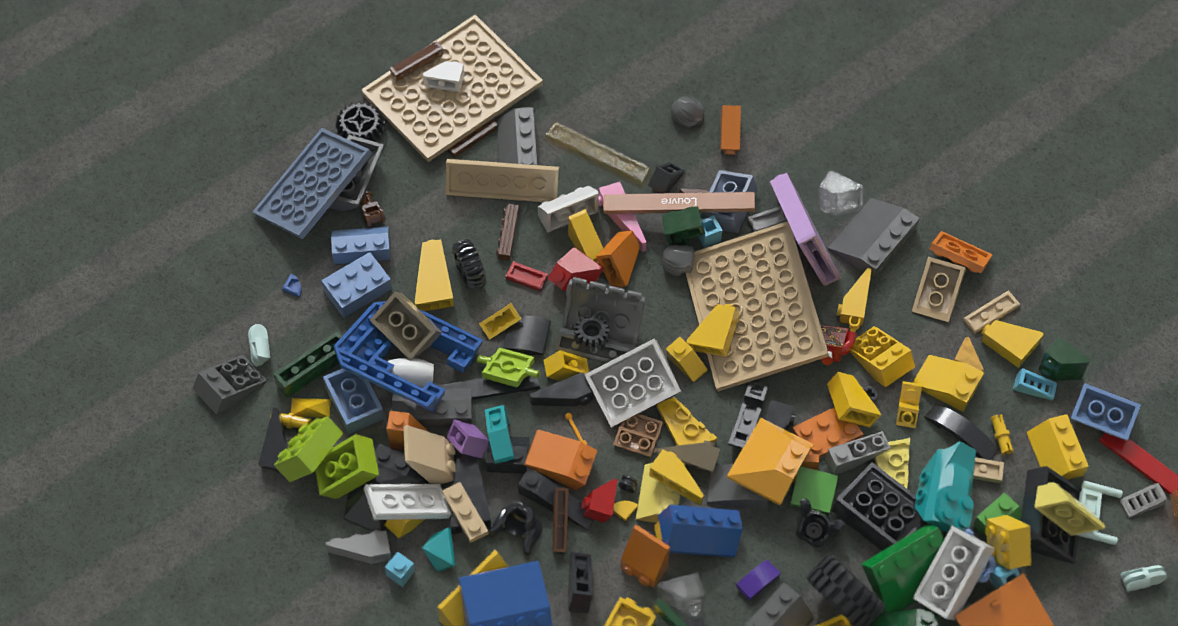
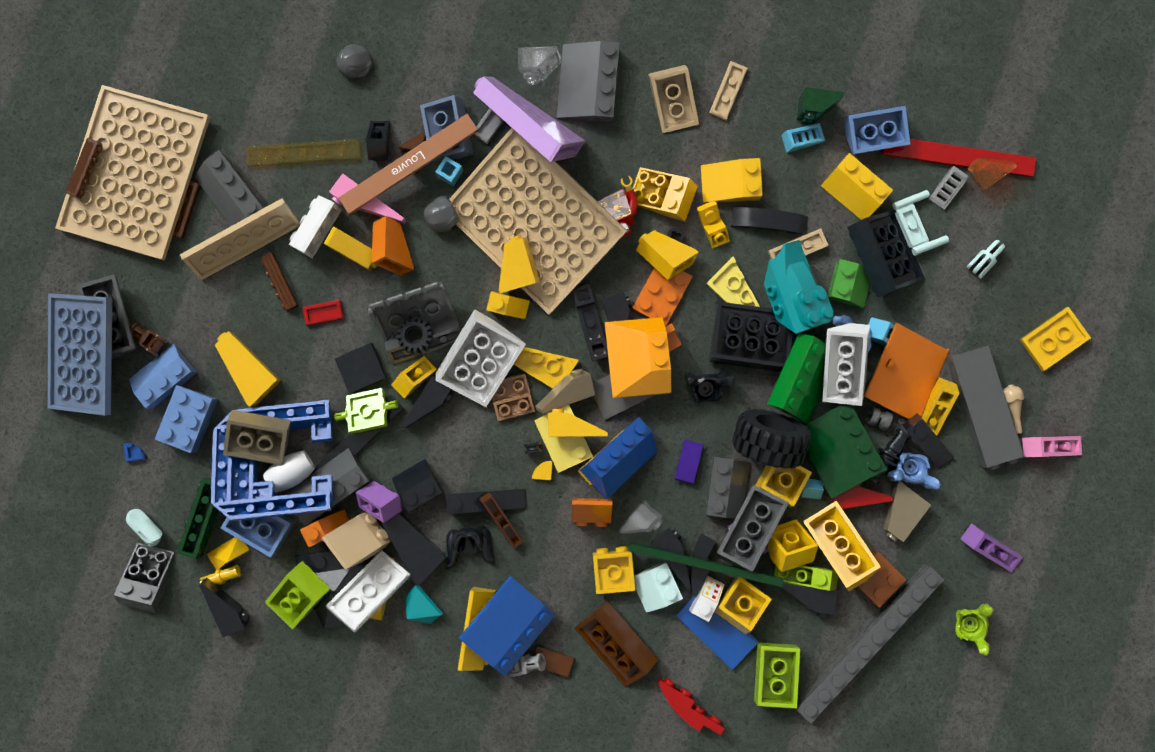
camera: 30 degrees left, 25 degrees up
lime brick [274,416,343,482] -> none
light grey slope [326,530,391,564] -> none
black gear [335,101,385,142] -> none
medium azure brick [385,552,415,587] -> none
white slope [423,61,465,92] -> none
tan plate [442,482,488,543] -> none
black gear [452,239,487,290] -> none
yellow slope [479,303,521,340] -> none
teal slope [485,405,515,463] -> none
orange slope [524,429,597,490] -> none
red slope [547,247,604,292] -> none
light orange hinge [565,413,587,445] -> none
black slope [568,552,593,613] -> none
red slope [582,479,617,523] -> none
dark green brick [661,206,705,246] -> none
orange slope [720,105,741,155] -> none
bright green tile [790,467,838,514] -> none
light grey slope [825,431,891,475] -> none
yellow slope [837,268,872,326] -> none
orange plate [929,231,992,273] -> none
slope [954,337,984,372] -> none
yellow slope [981,320,1044,368] -> none
yellow brick [985,515,1031,569] -> none
yellow pin [990,414,1014,455] -> none
light yellow slope [1034,483,1105,536] -> none

